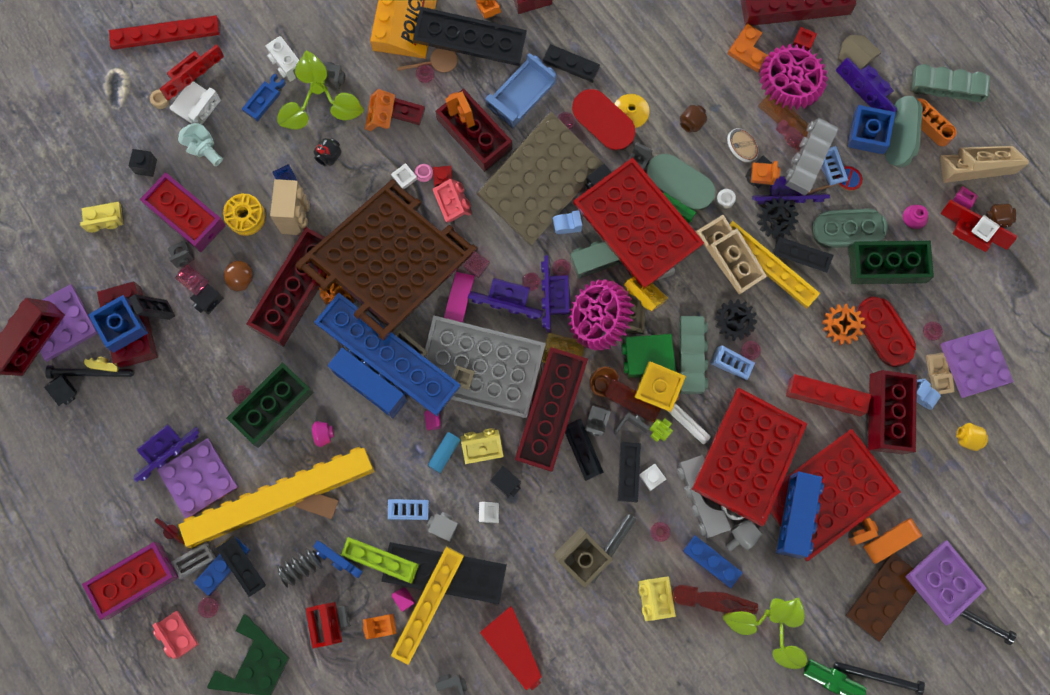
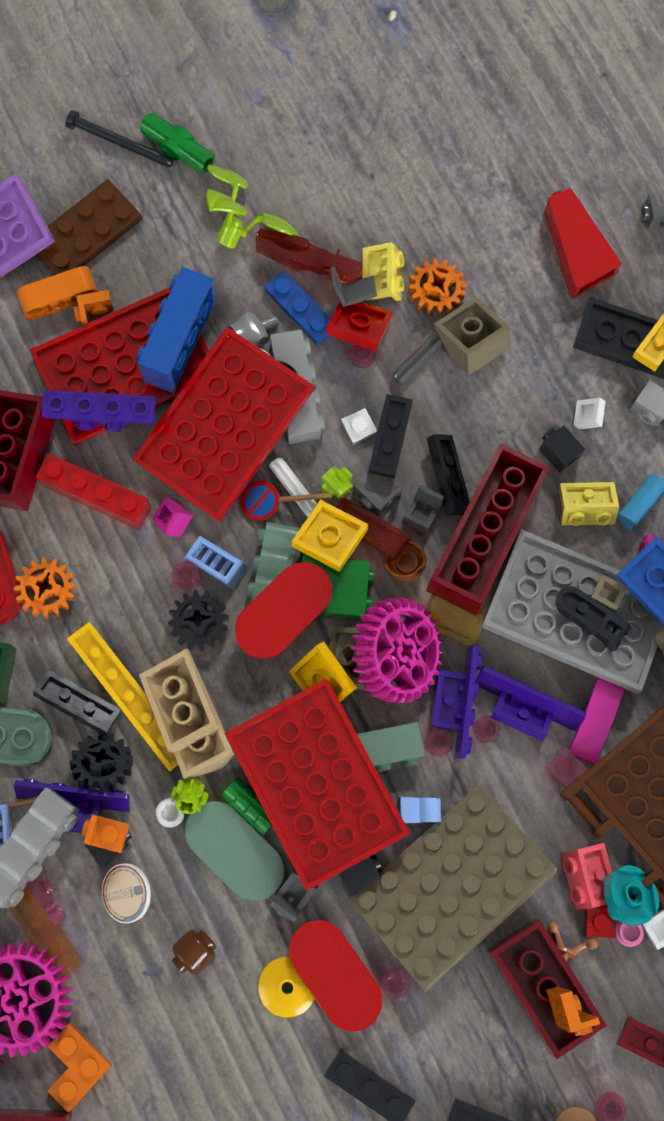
camera: 175 degrees left, 0 degrees up
medium blue panel [485,53,557,128] -> none
none -> dark purple bracket [42,390,156,432]
none -> dark pink slope [152,497,193,537]
none -> lime gear [171,778,209,814]
none -> red tile [235,562,332,659]
none -> piece [241,481,330,521]
none -> red plate [326,301,393,351]
none -> dark grey bracket [331,266,377,307]
none -> orange gear [408,258,467,316]
none -> nougat piece [547,921,598,962]
none -> black plate [555,586,631,651]
none -> teal plate [604,865,659,926]

